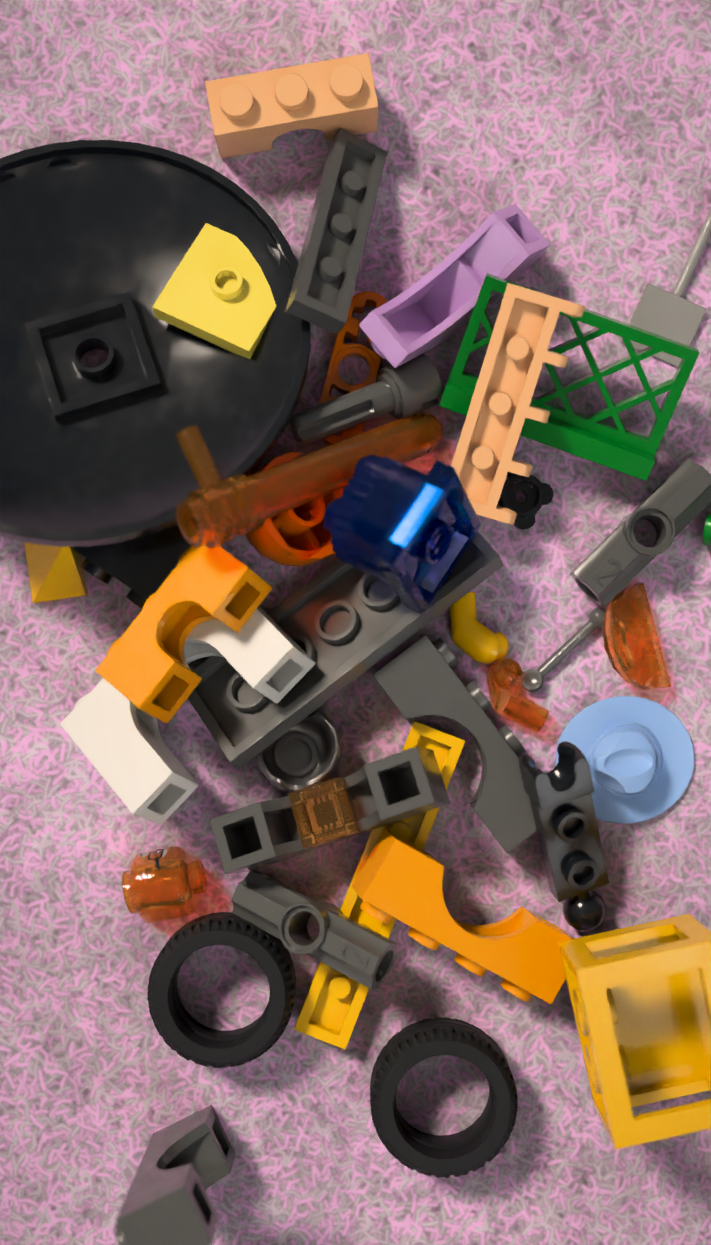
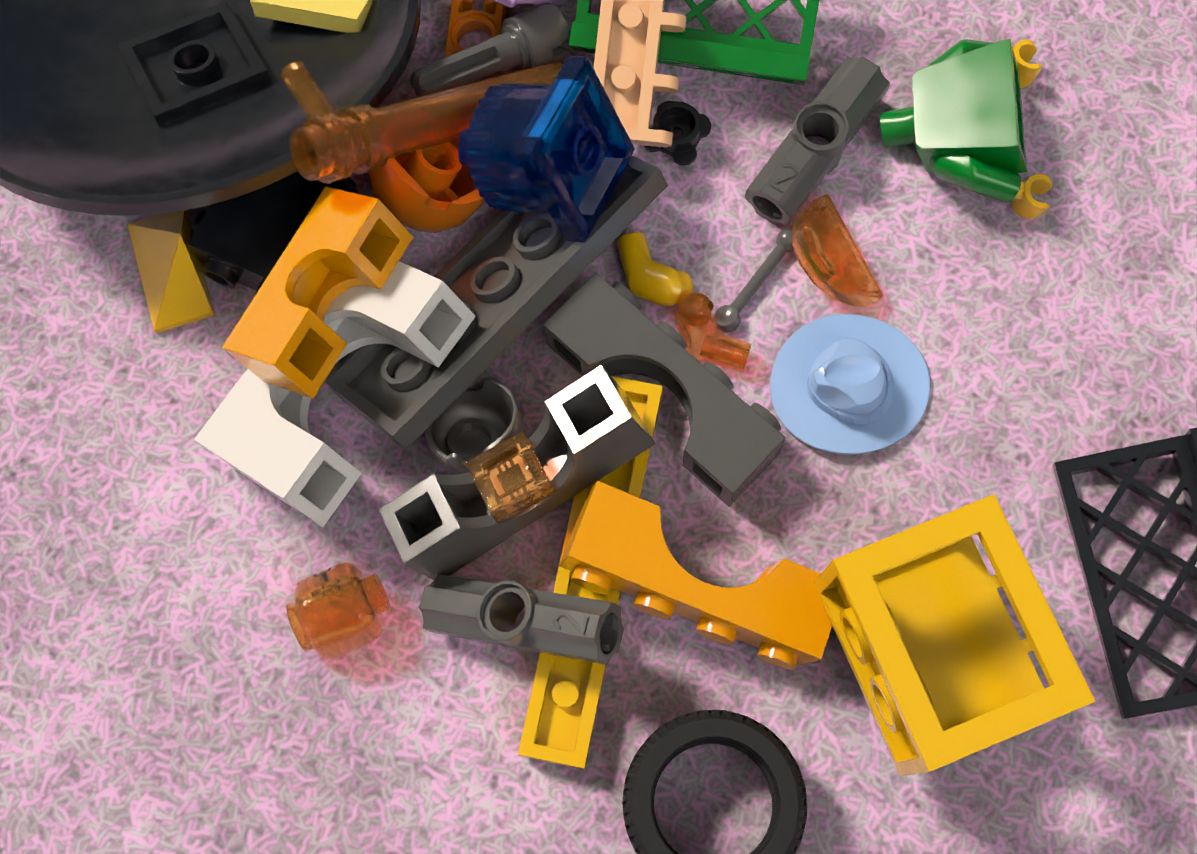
camera: 10 degrees left, 15 degrees down
black tyre [147,912,296,1068] -> none
black plate [519,741,609,932] -> none

